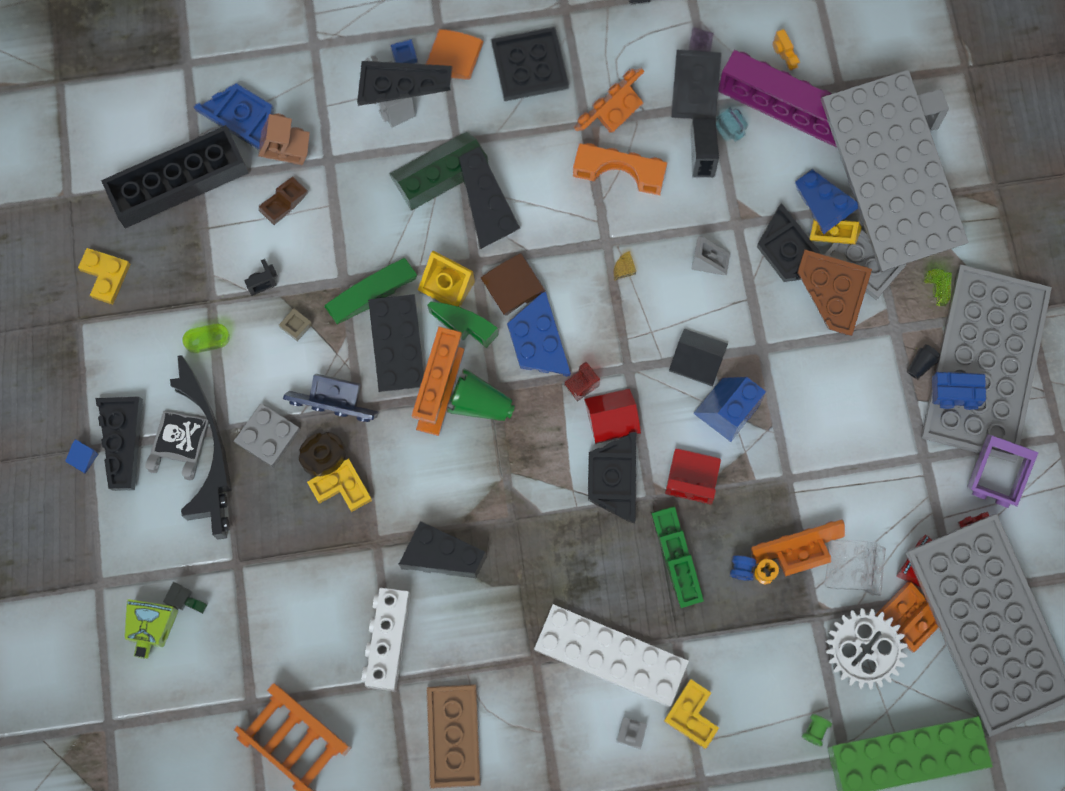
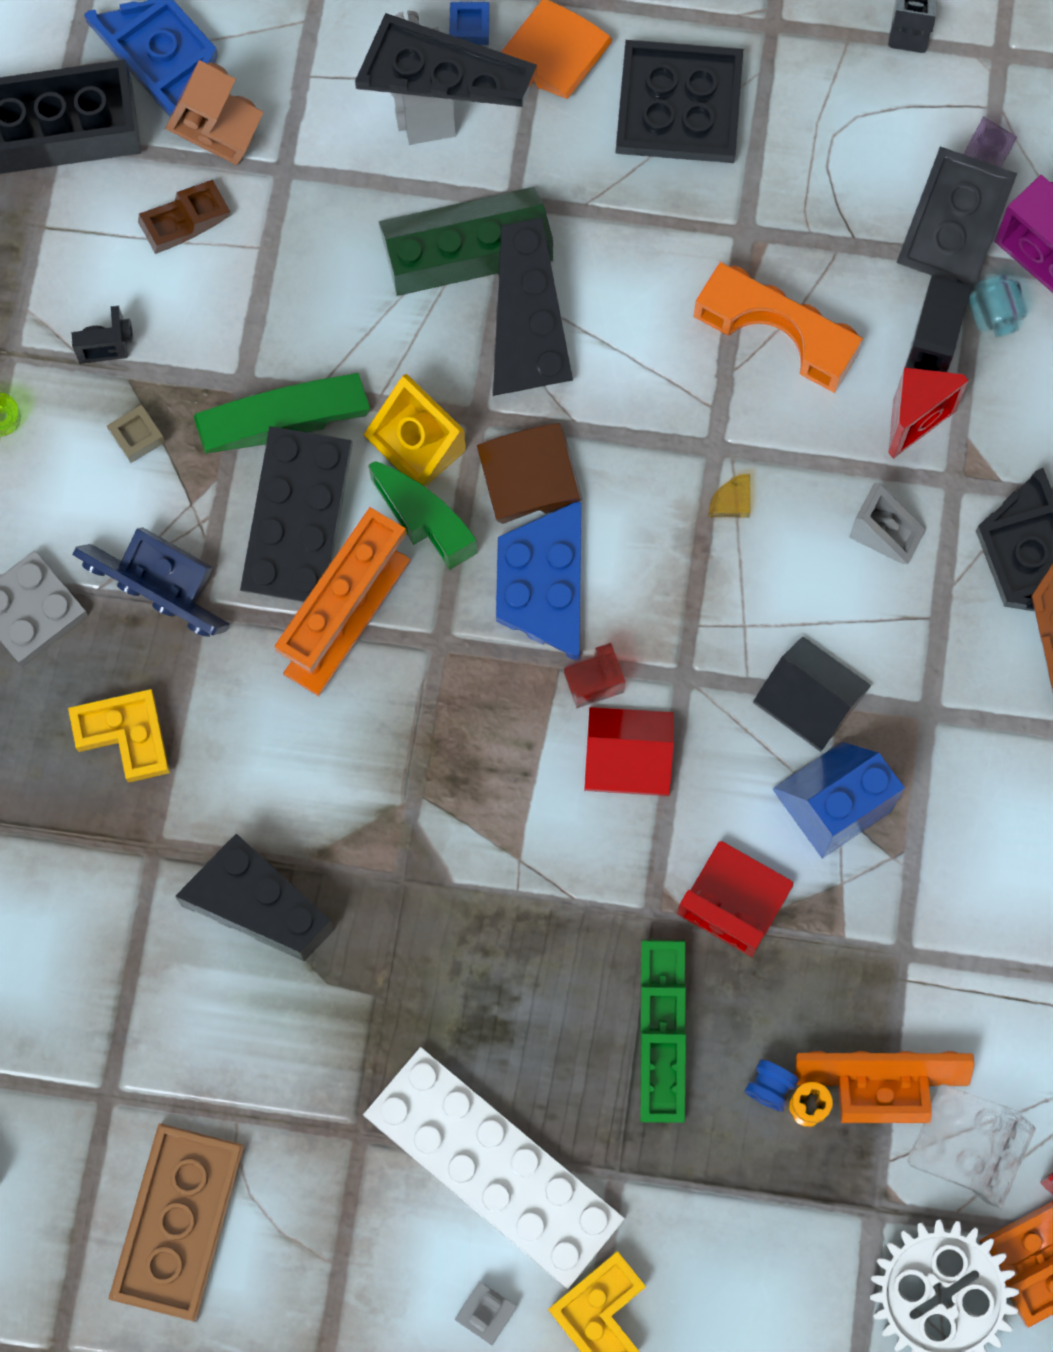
camera: 15 degrees right, 0 degrees up
dark brown tile [298,432,346,476] -> none
white brick [362,588,411,692] -> none
green cone [447,369,515,421] -> none
orange bracket [574,68,645,133] -> none
black wing [588,432,636,523] -> none
none -> red slope [888,368,969,459]

